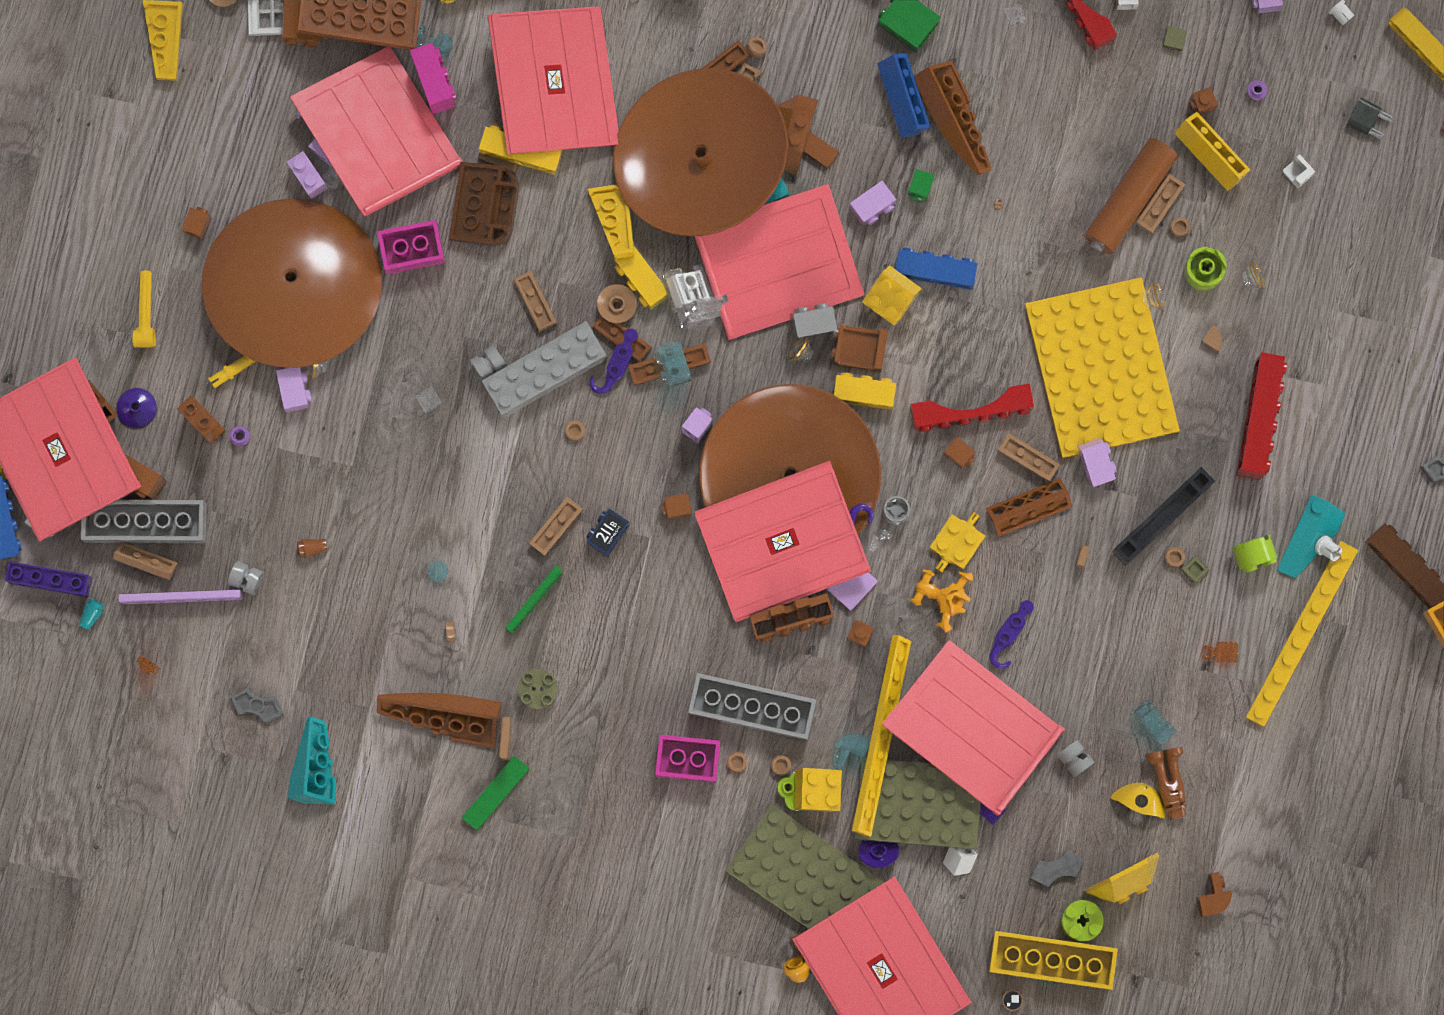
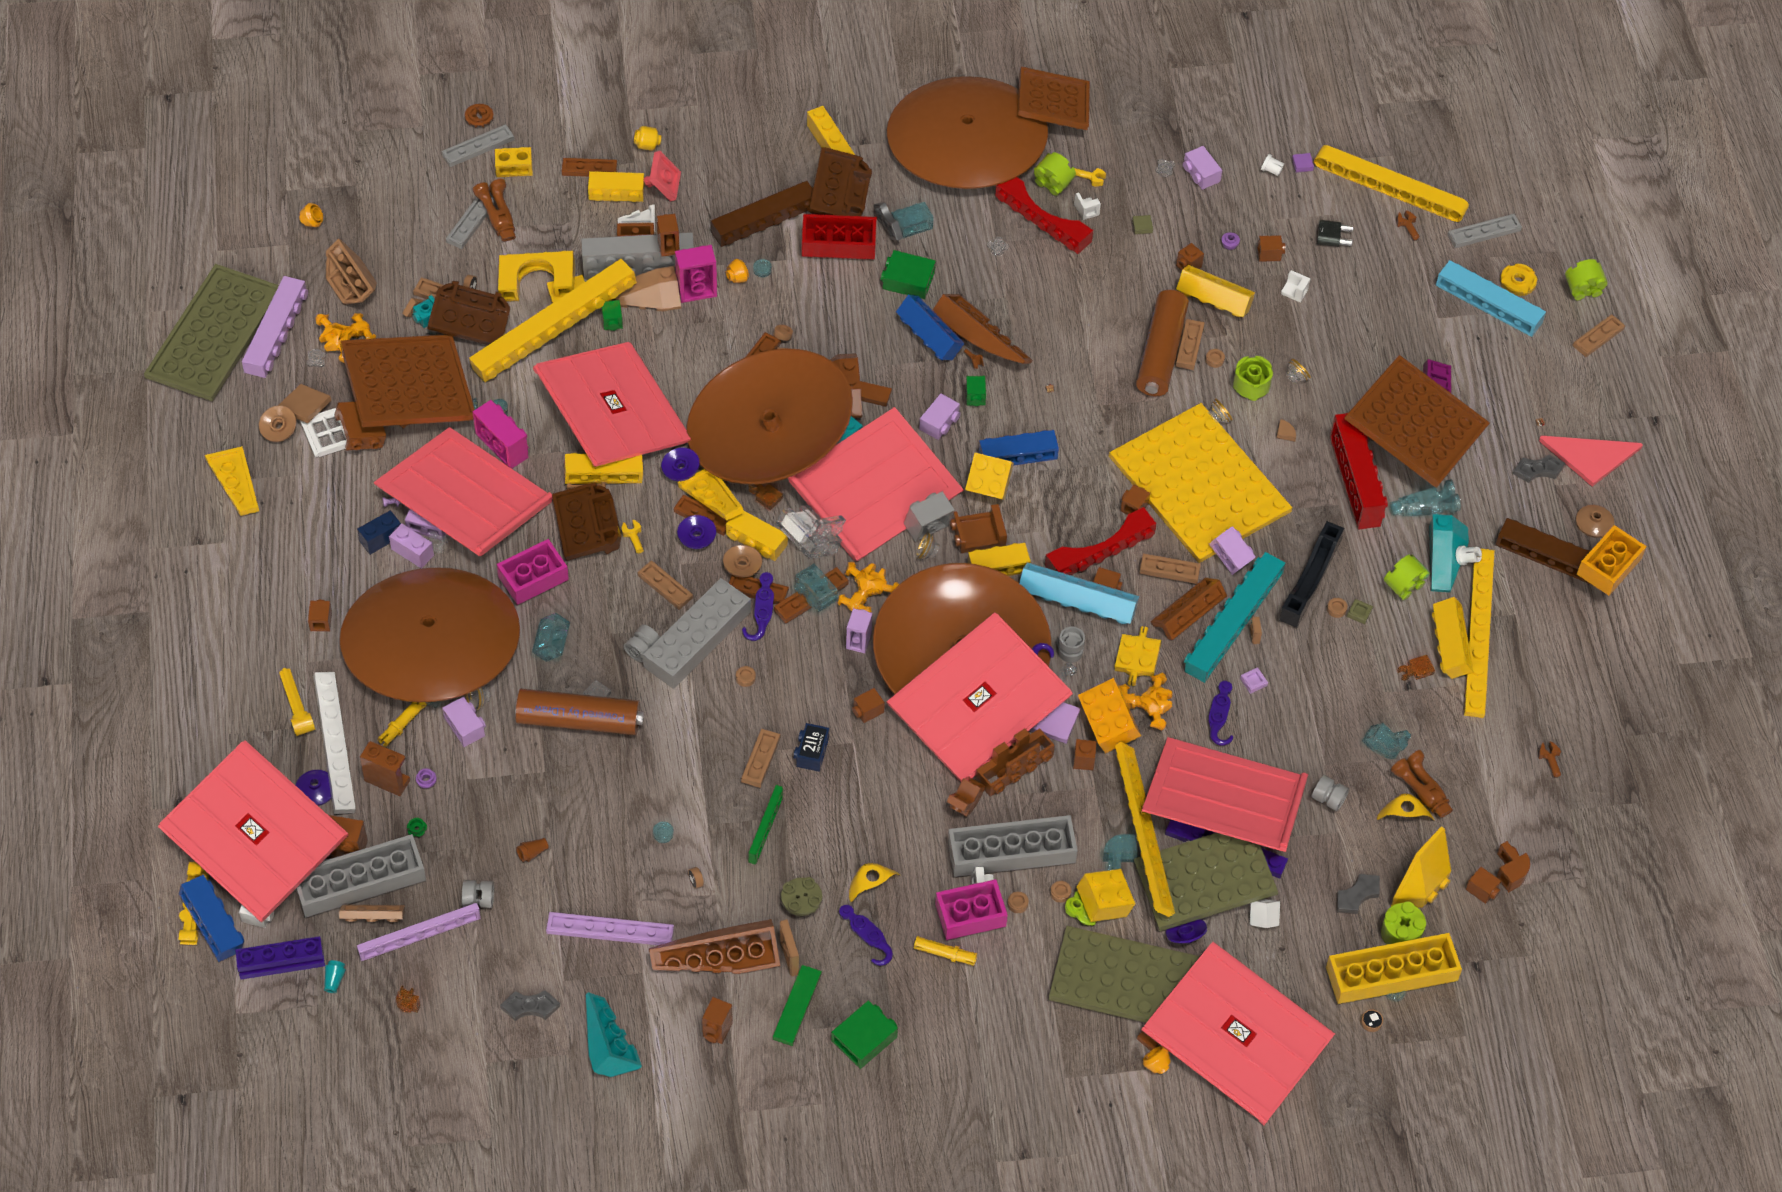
camera: 25 degrees left, 25 degrees down
none -> white plate [313,672,355,814]
none -> dark blue brick [357,510,401,555]
none -> green plate [407,818,427,837]
none -> dark orange piece [515,688,644,735]
none -> clear light blue brick [532,613,570,662]
none -> lavender tile [546,912,674,945]
none -> yellow bar [622,520,644,554]
none -> dark purple dish [661,448,700,481]
none -> dark orange tile [673,495,730,536]
none -> dark purple dish [677,515,716,549]
none -> dark orange brick [702,997,733,1044]
none -> clear orange plate [749,484,783,510]
none -> green brick [831,1000,898,1069]
none -> light orange piece [837,561,899,613]
none -> dark purple piece [839,905,893,966]
none -> yellow piece [849,863,901,902]
none -> yellow pin [914,936,978,966]
none -> dark orange brick [947,777,986,817]
none -> dark orange hand [964,349,984,369]
none -> white tile [971,867,994,885]
none -> medium azure brick [1019,562,1140,624]
none -> light orange brick [1078,678,1141,754]
none -> dark orange brick [1120,485,1150,515]
none -> teal brick [1184,552,1285,683]
none -> lavender tile [1240,667,1268,694]
none -> dark orange brick [1257,235,1285,262]
none -> medium lavender tile [1292,153,1314,172]
none -> dark orange plate [1344,355,1490,488]
none -> clear light blue piece [1390,479,1461,516]
none -> magenta piece [1423,359,1451,393]
none -> yellow brick [1432,597,1473,679]
none -> dark orange brick [1466,867,1501,904]
none -> dark orange bar [1538,741,1561,778]

